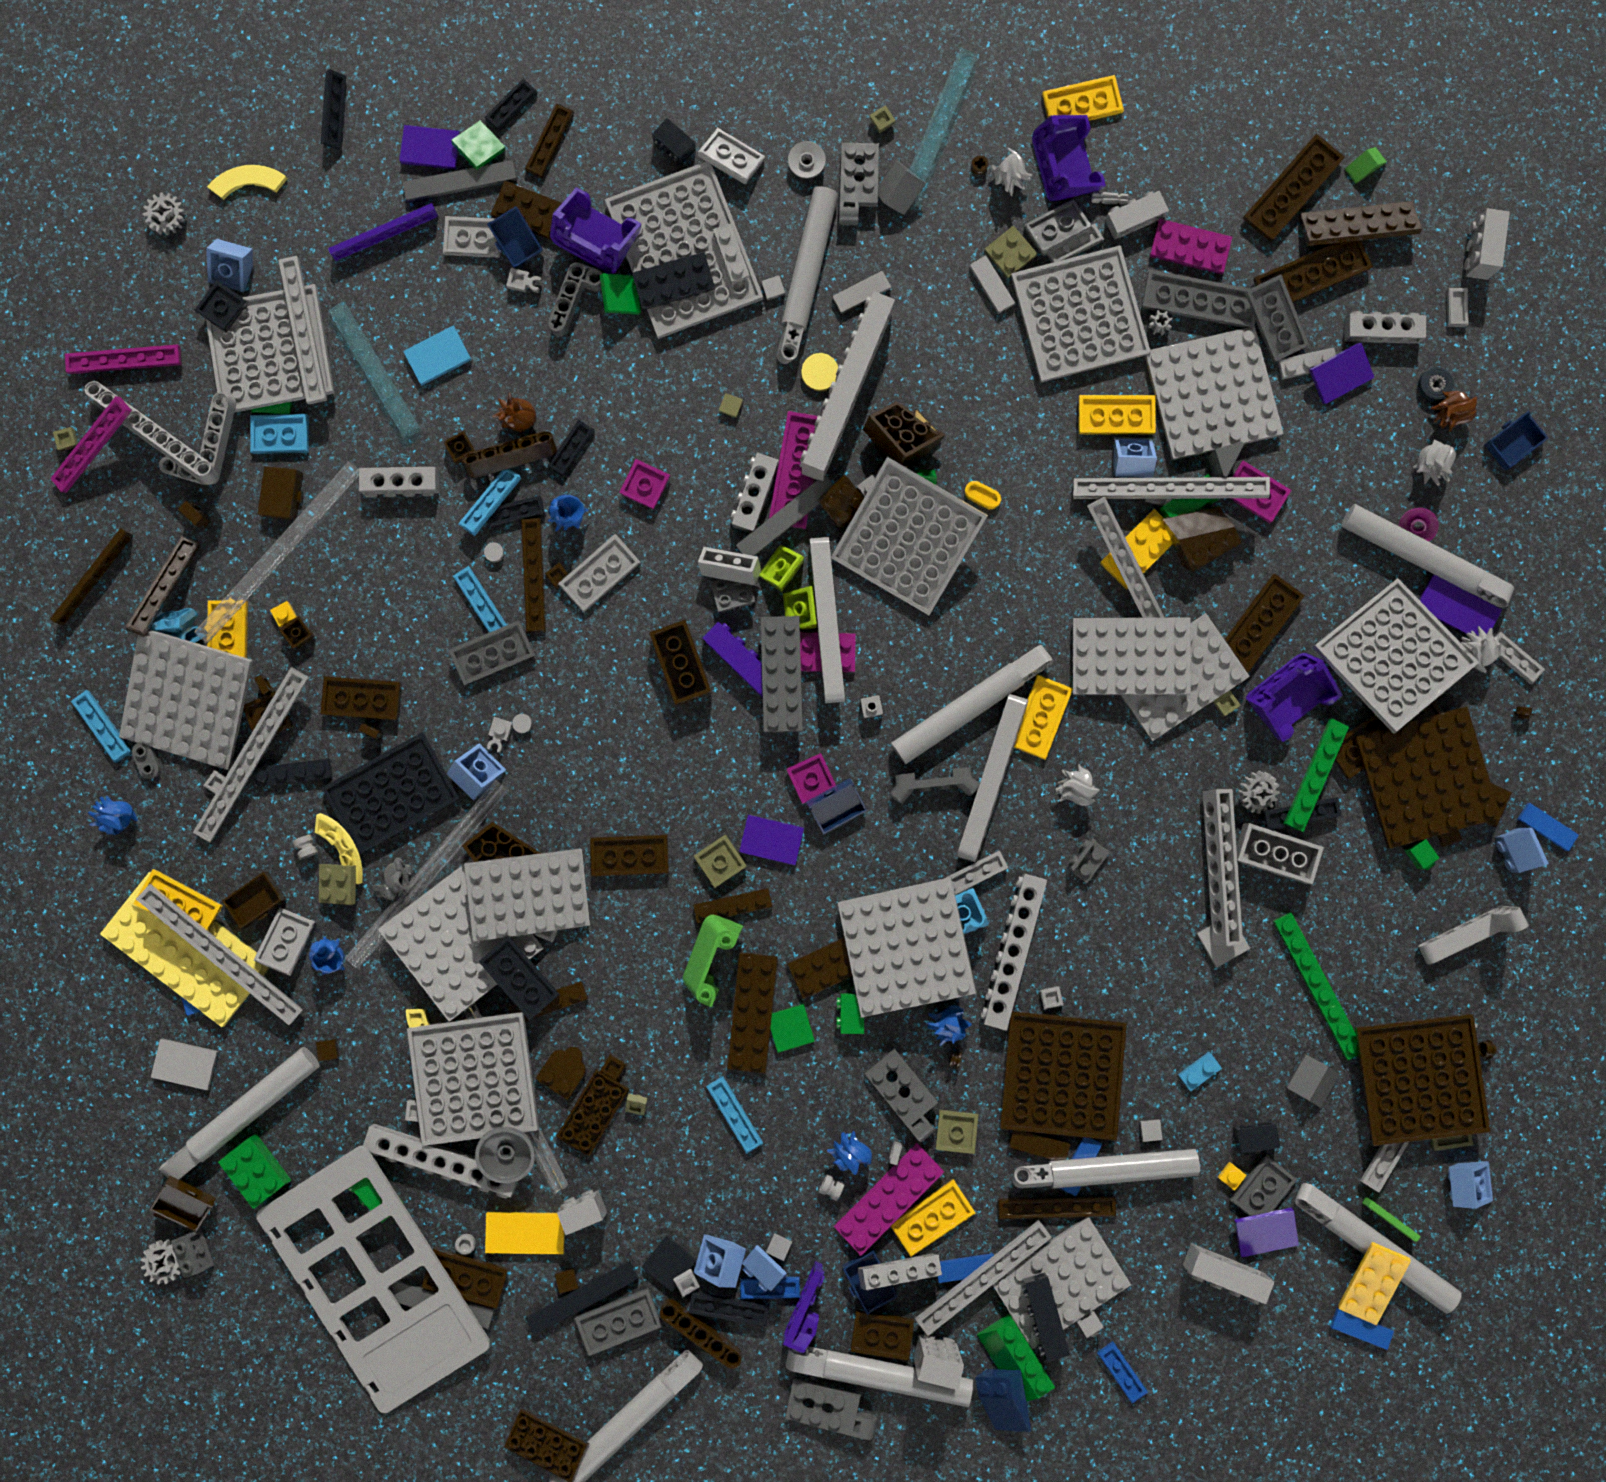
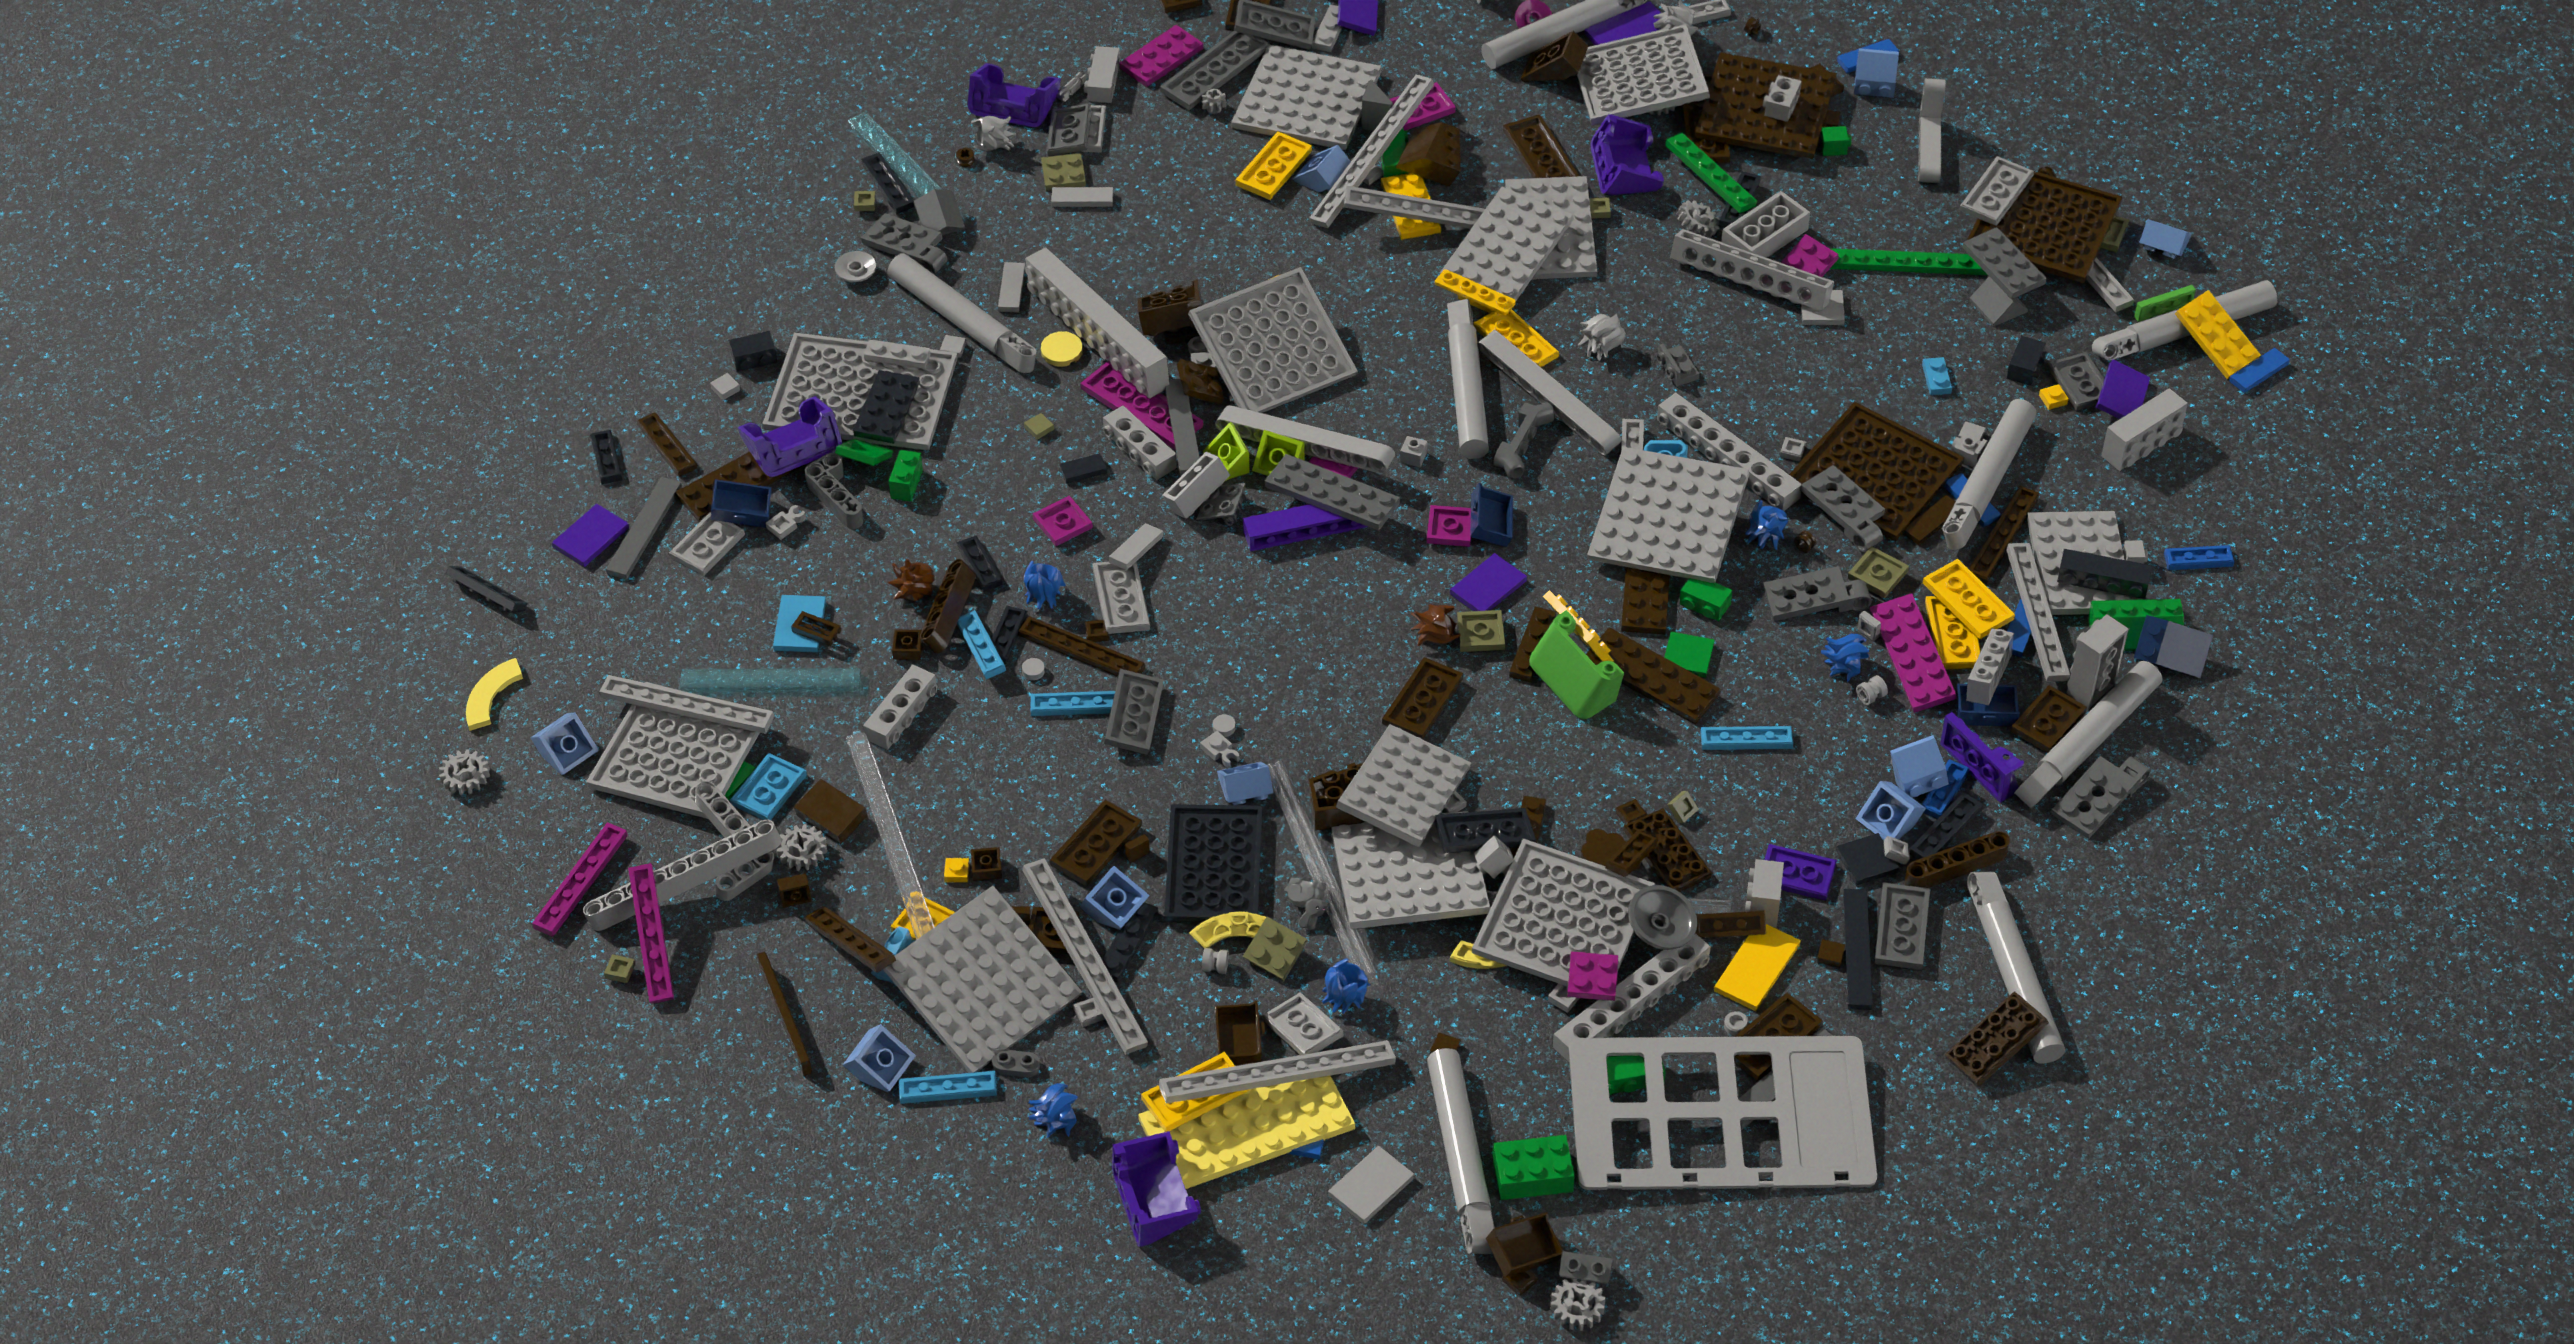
camera: 60 degrees left, 35 degrees down
black tile [194,280,249,333] -> none
dark purple tile [328,203,438,261] -> none
tile [452,121,505,170] -> none
dark brown brick [649,620,713,706] -> none
light grey tile [698,128,765,184] -> none
light grey plate [1011,245,1151,383] -> none
yellow tile [1042,75,1124,121] -> none
none -> light grey tile [710,373,740,400]
none -> light grey gear [777,824,827,871]
none -> dark brown tile [791,611,841,646]
none -> medium blue slope [843,1024,916,1092]
none -> black plate [861,152,914,214]
none -> green brick [889,450,923,502]
none -> black tile [1059,453,1107,484]
none -> medium blue slope [1080,866,1150,930]
none -> light grey tile [1109,523,1163,570]
none -> dark purple windscreen [1112,1131,1201,1247]
none -> reddish brown hair [1411,604,1461,646]
none -> yellow bracket [1435,269,1516,315]
none -> light grey brick [1474,835,1514,878]
none -> dark brown slope [1520,31,1589,82]
none -> yellow plate [1543,590,1614,662]
none -> magenta plate [1567,951,1618,1001]
none -> dark brown tile [1605,830,1658,878]
none -> dark brown plate [1695,910,1767,938]
none -> light grey brick [1763,75,1801,122]
none -> dark purple tile [1764,844,1837,901]
none -> magenta plate [1781,234,1839,277]
none -> dark grey hinge [1801,465,1885,552]
none -> yellow plate [1923,559,2015,639]
none -> light grey brick [1951,434,1987,468]
none -> light grey tile [1959,156,2034,226]
none -> dark grey plate [1962,227,2046,299]

